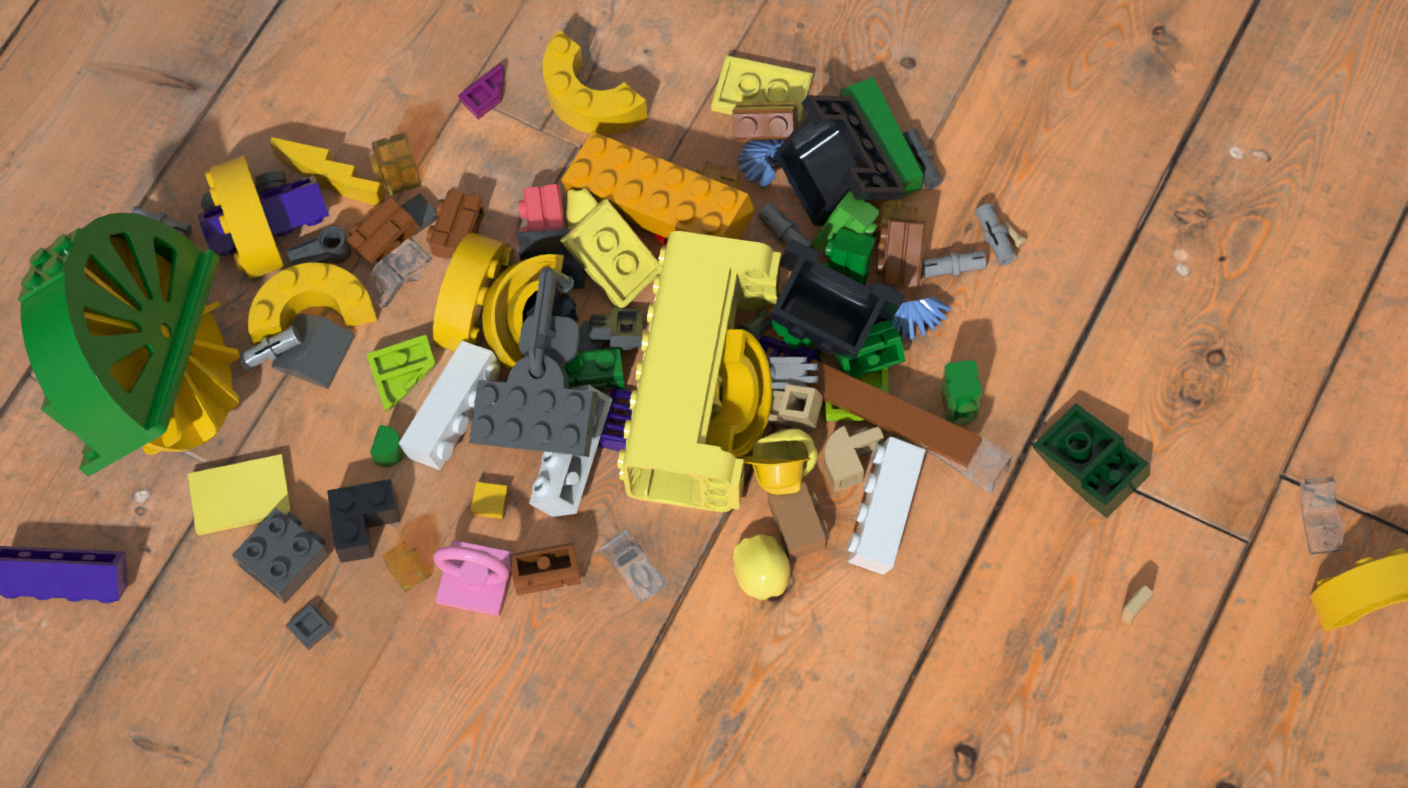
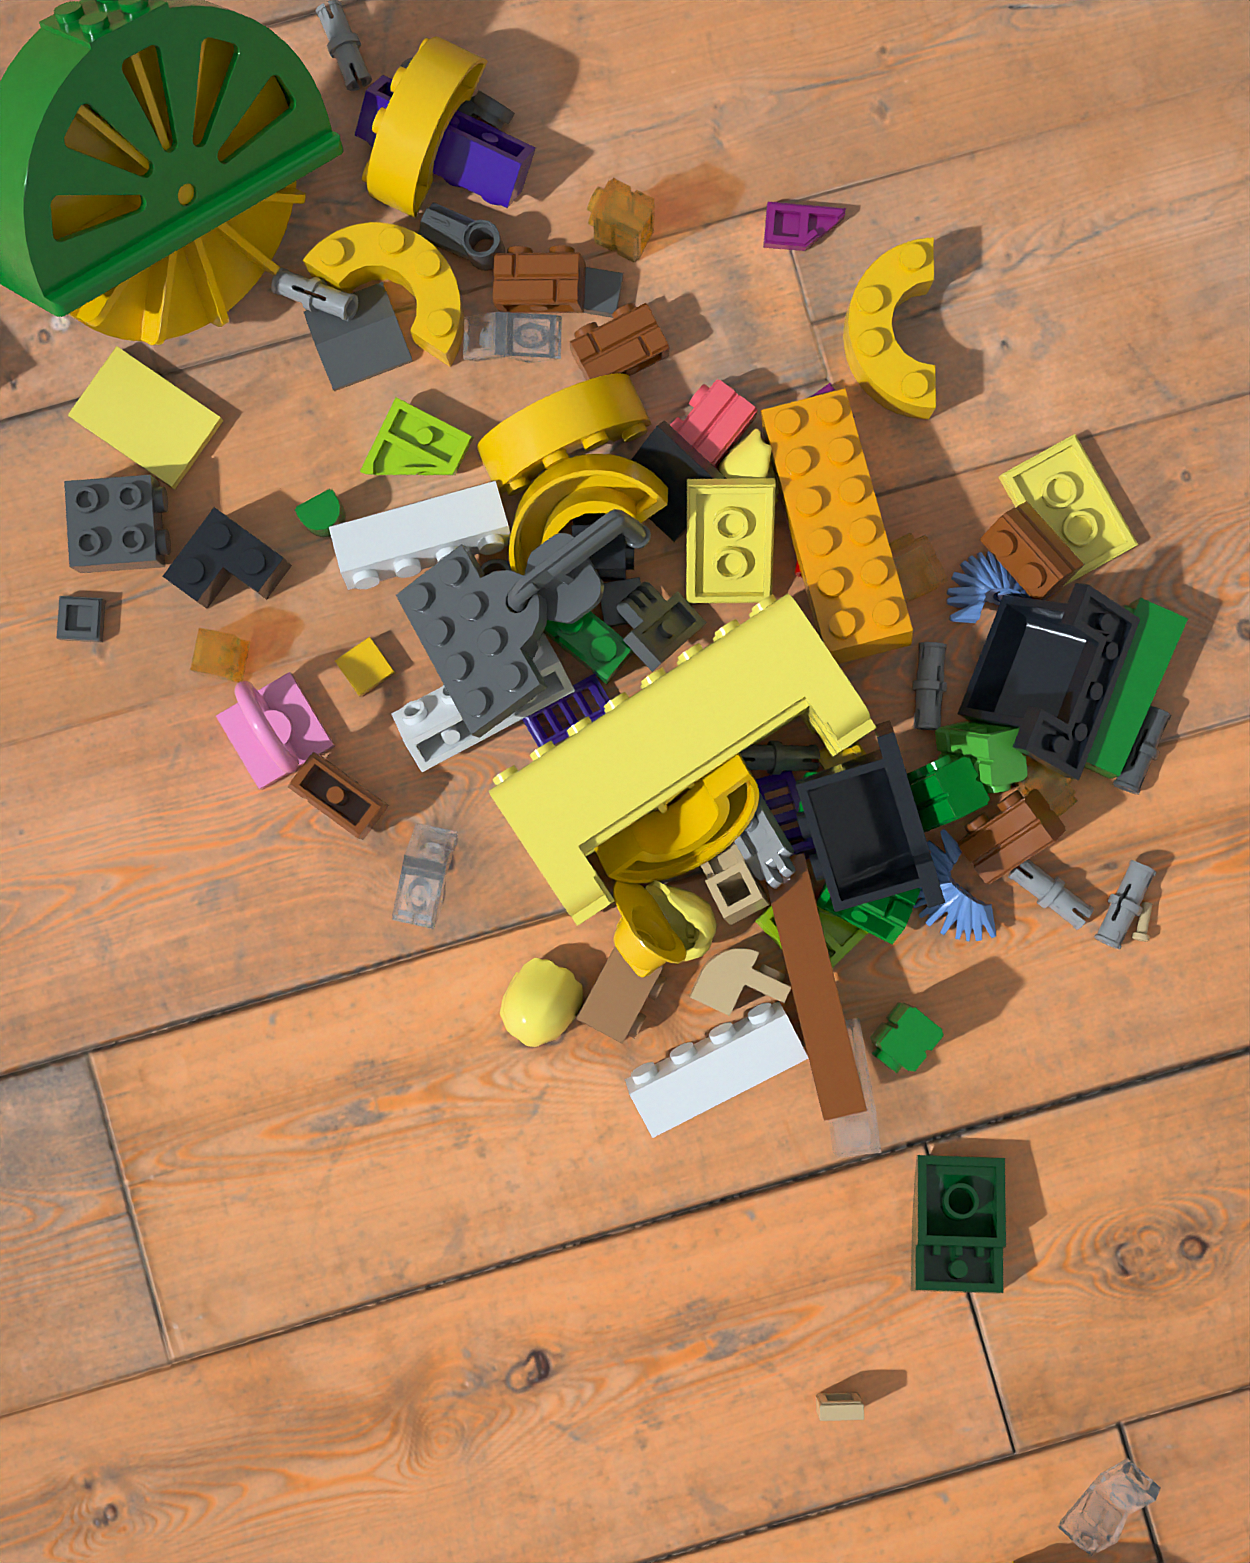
camera: 45 degrees right, 20 degrees up
yellow slope [270,137,384,205] -> none

